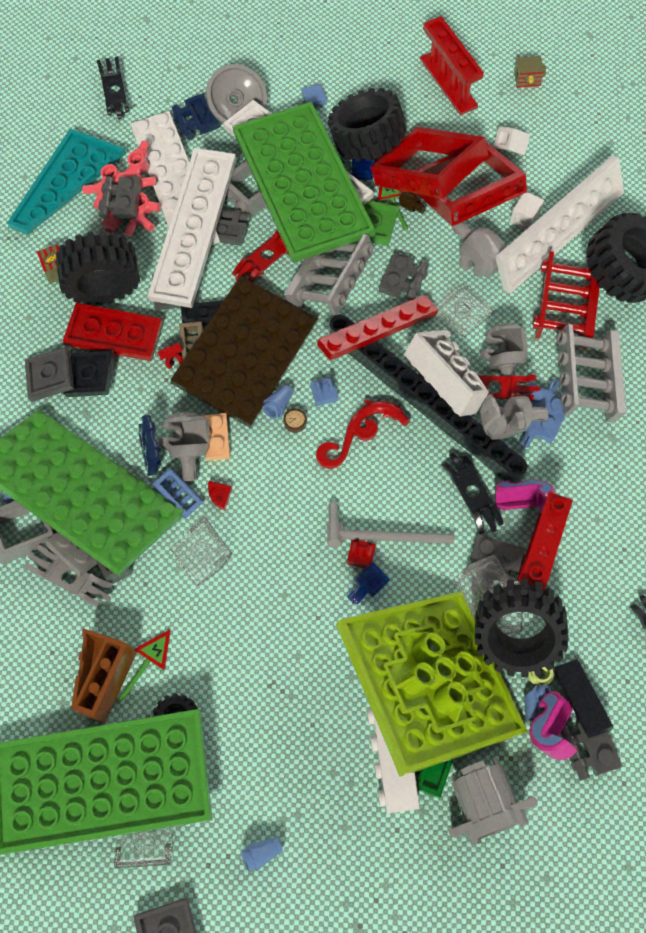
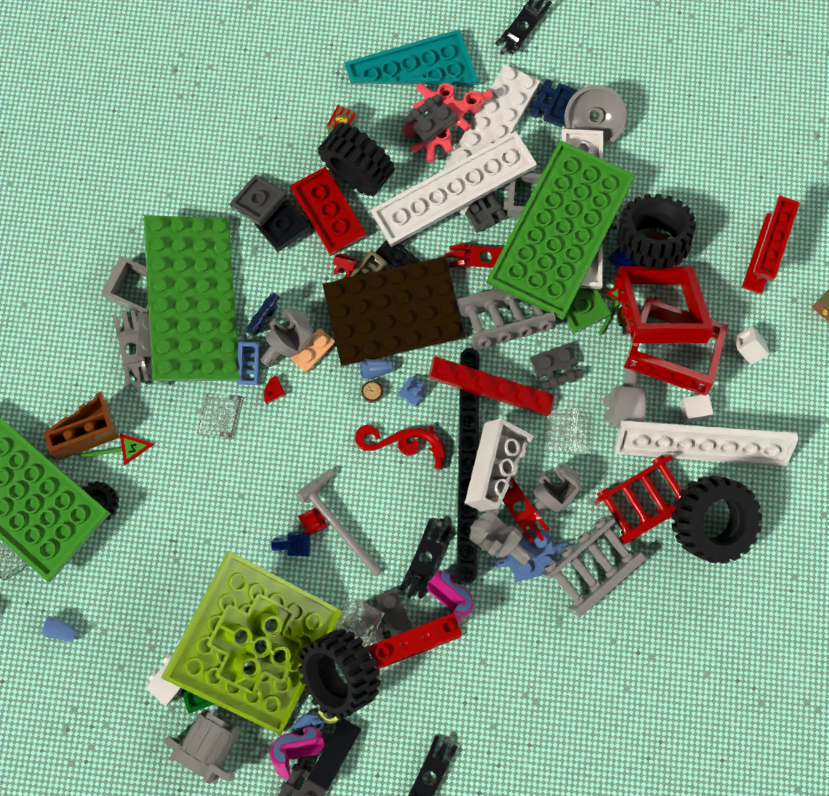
camera: 45 degrees right, 10 degrees up
medium blue tile [301,84,327,107] -> none

